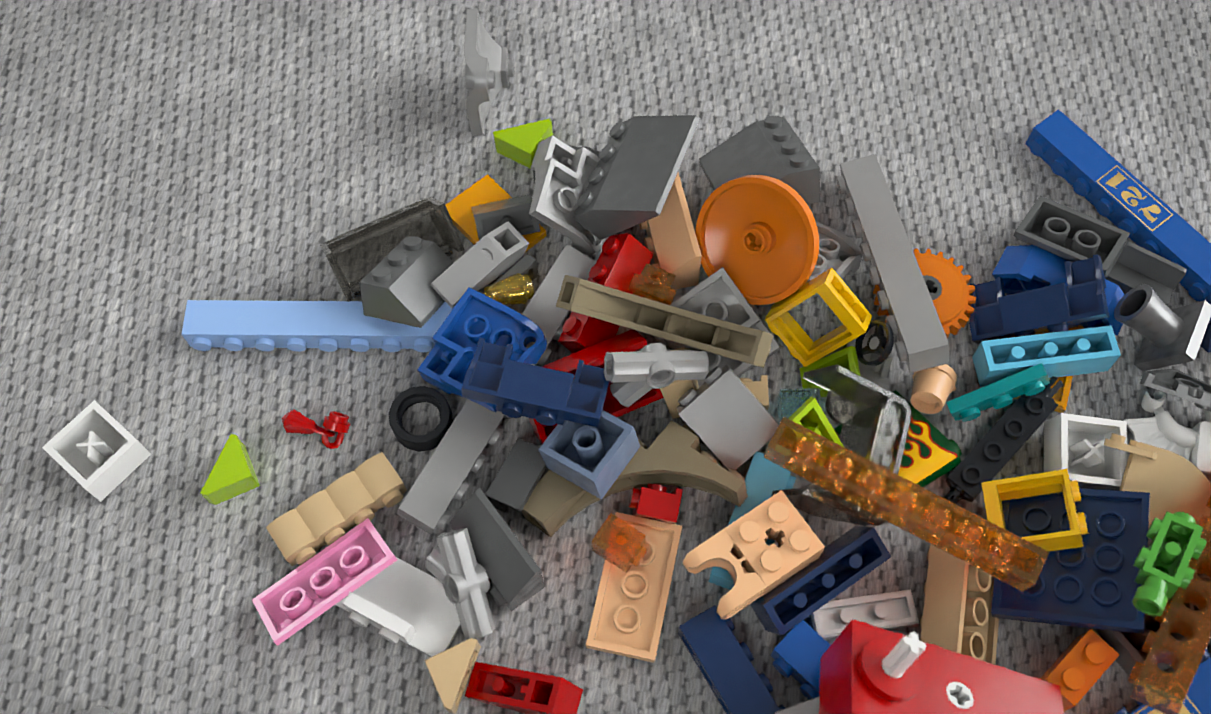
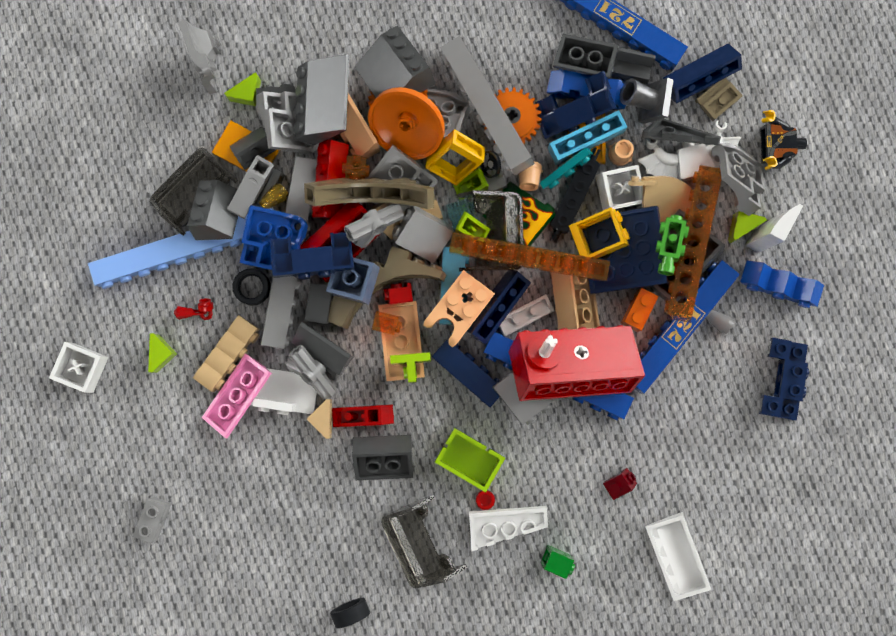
camera: 25 degrees left, 20 degrees up
none -> lime bracket [390,352,431,383]
none -> light nougat piece [608,139,634,166]

